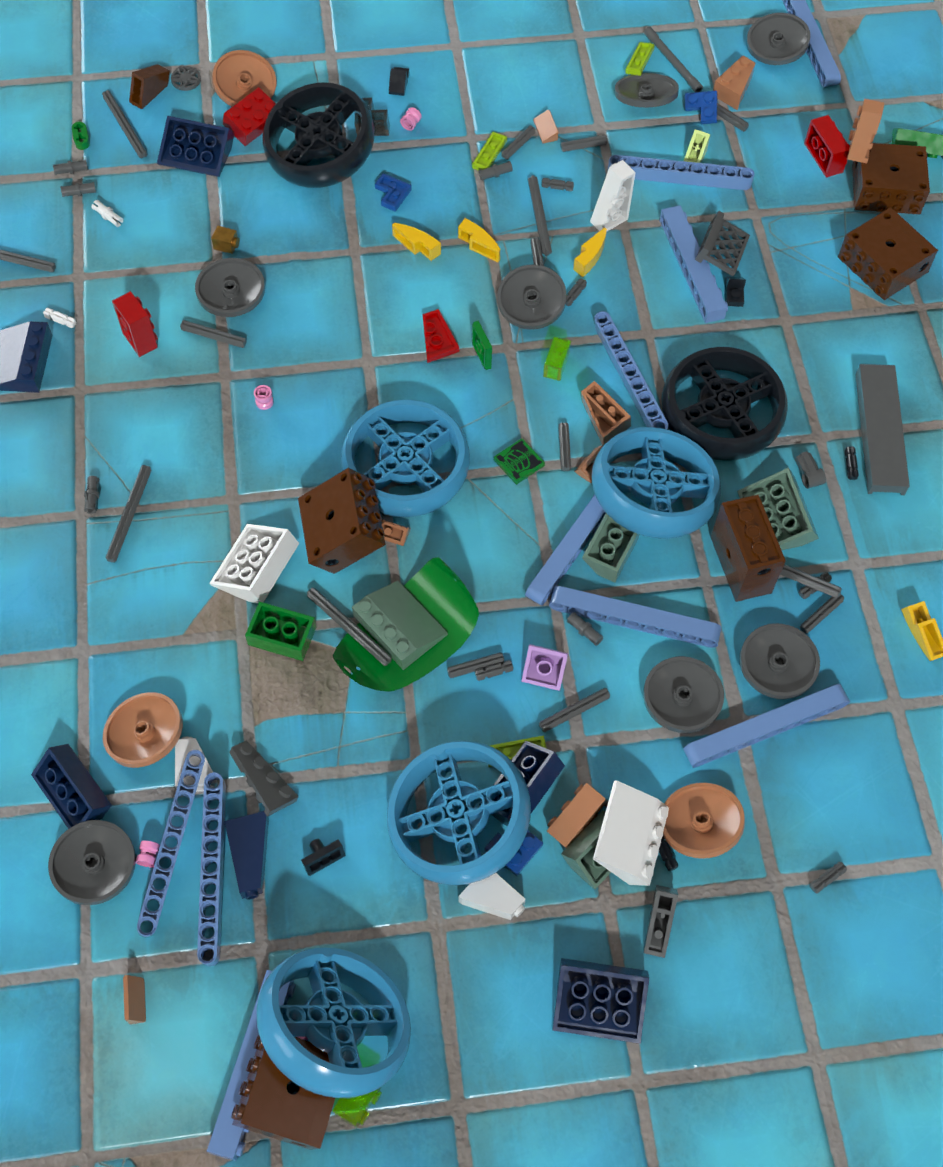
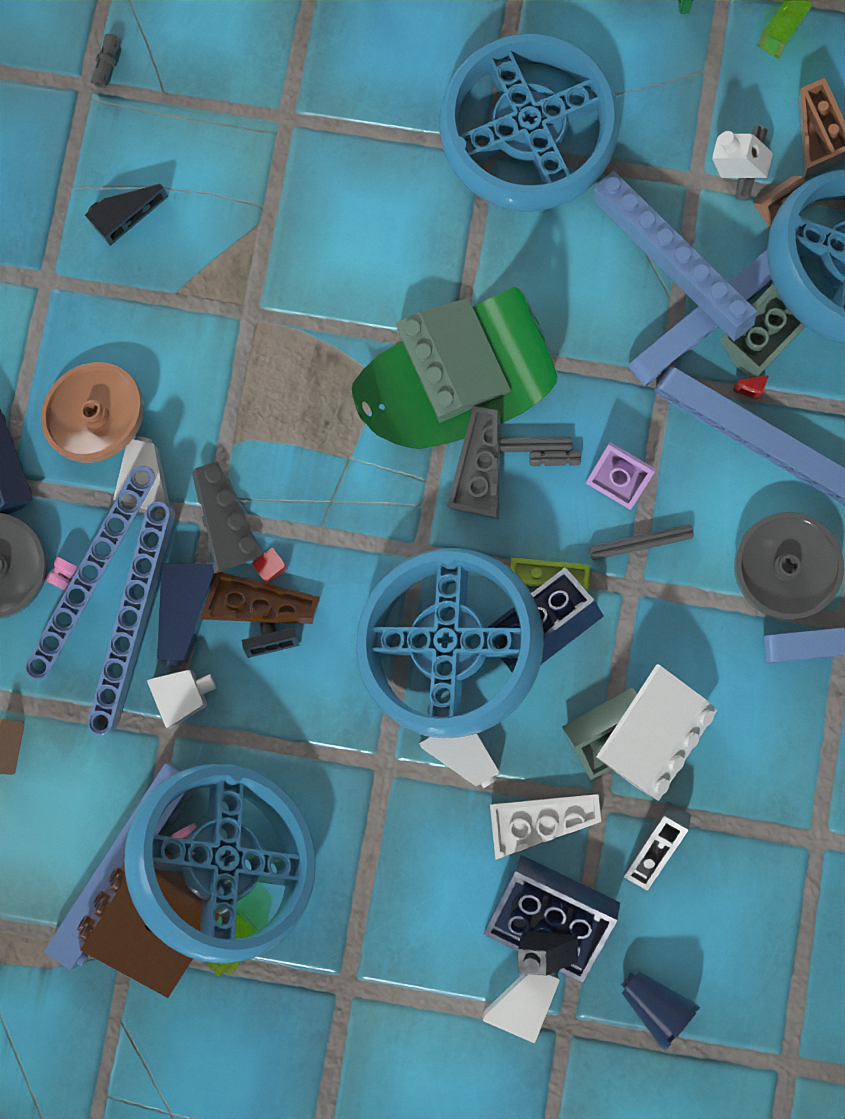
camera: 25 degrees right, 20 degrees up
dark grey axle [106,465,151,563] -> none
white slope [209,524,299,603] -> none
green brick [245,601,317,661] -> none
reddish brown gear [298,467,386,574] -> none
dark grey axle [307,587,392,666] -> none
nougat slope [381,519,411,546] -> none
blue plate [485,831,543,876] -> none
tile [493,438,545,485] -> none
nougat wedge [547,783,608,848] -> none
dark grey pin [567,612,604,646] -> none
black axle [659,835,678,871] -> none
nougat dish [663,783,745,858] -> none
none -> black slope [85,184,168,246]
none -> white torso [147,670,217,728]
none -> reddish brown wing [201,572,320,624]
none -> slope [251,548,288,584]
none -> dark grey wing [447,406,500,519]
none -> white slope [482,972,560,1043]
none -> white wing [490,794,601,860]
none -> black slope [518,931,578,976]
none -> medium blue brick [594,171,757,341]
none -> dark blue cone [621,972,700,1051]
none -> white torso [712,131,773,178]
none -> red slope [733,375,769,400]

